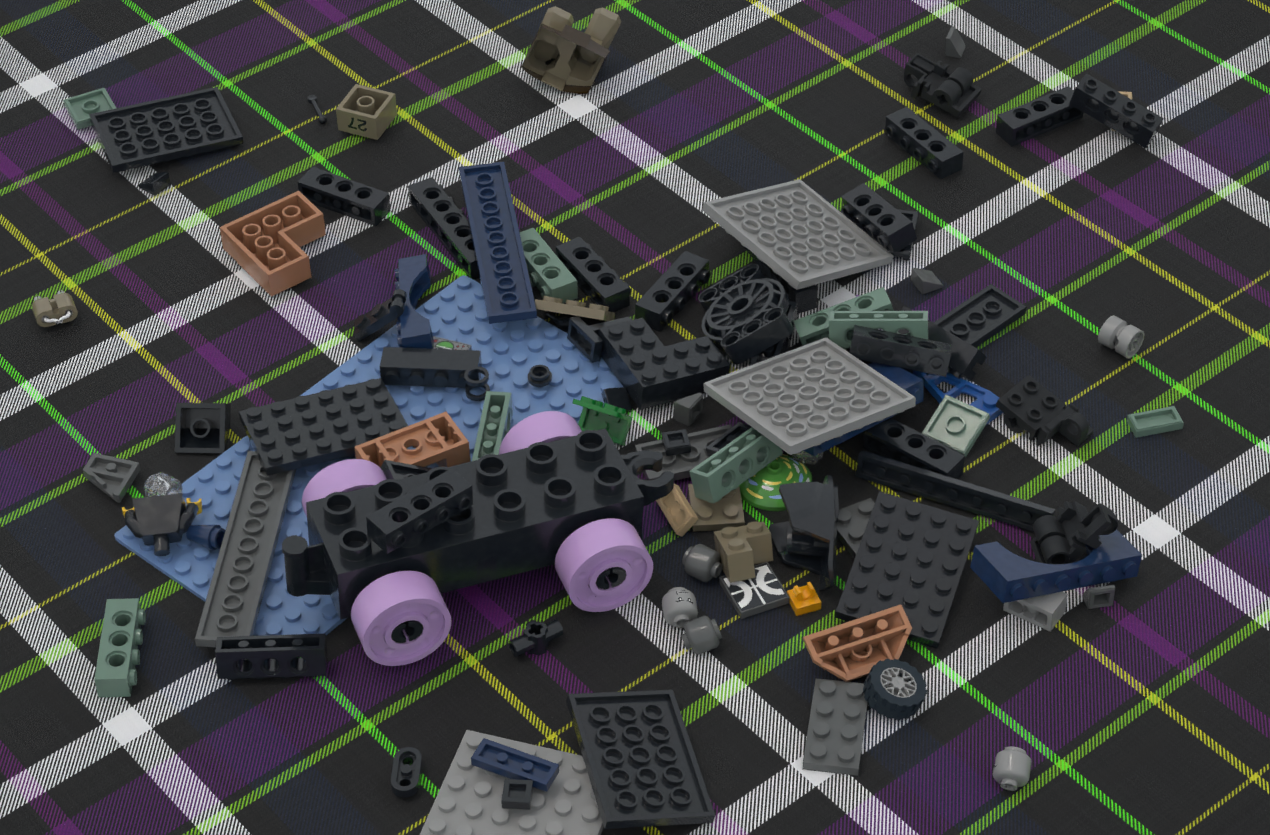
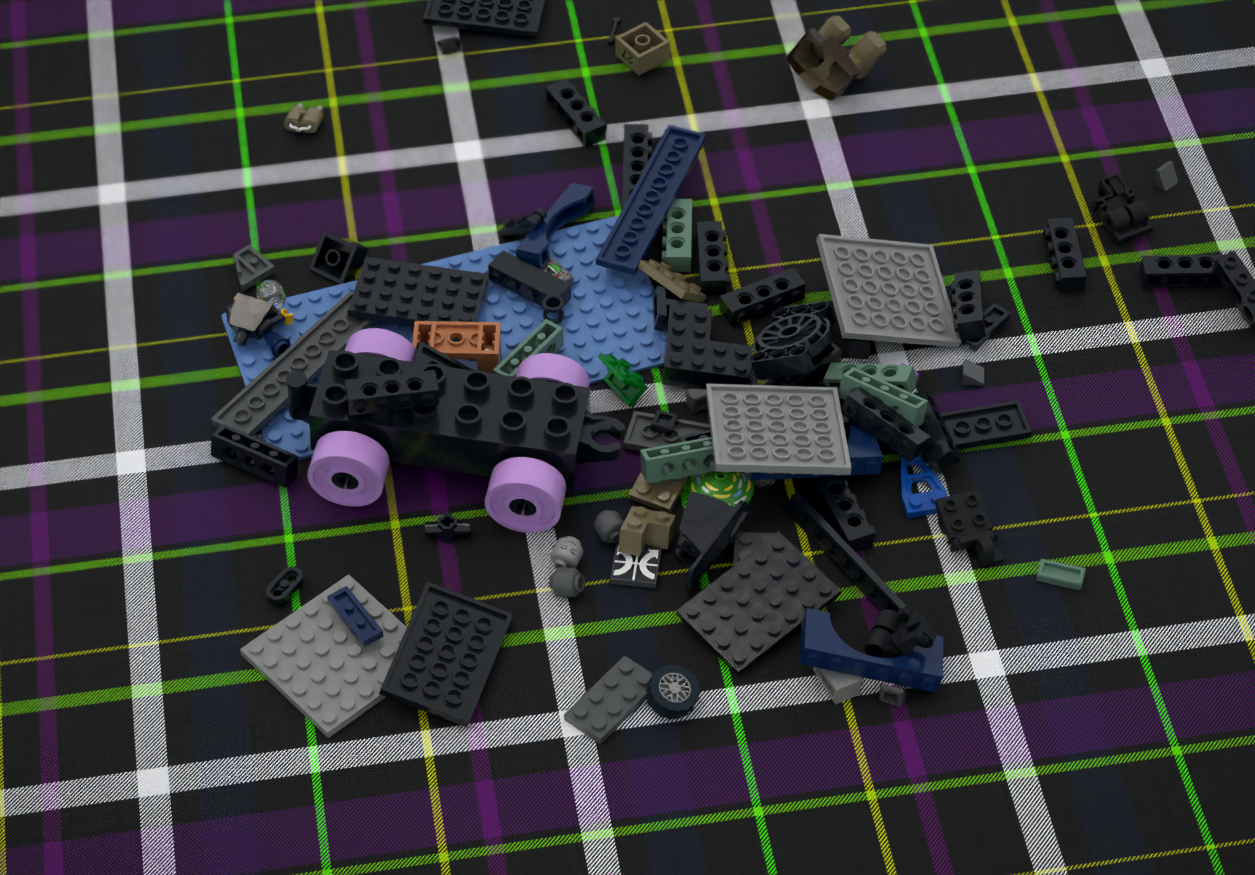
camera: 30 degrees right, 5 degrees up
sand green brick [94,598,146,697] -> none
nougat brick [220,191,326,297] -> none
black plate [501,779,533,810] -> none
black plate [528,365,552,387] -> none
black slope [602,387,632,412] -> none
tan plate [656,484,698,537] -> none
light orange tile [787,582,821,616] -> none
nougat wedge [803,605,912,682] -> none
sand green tile [921,395,990,458] -> none
light grey head [992,746,1032,791] -> none
light grey wheel [1098,315,1145,359] -> none

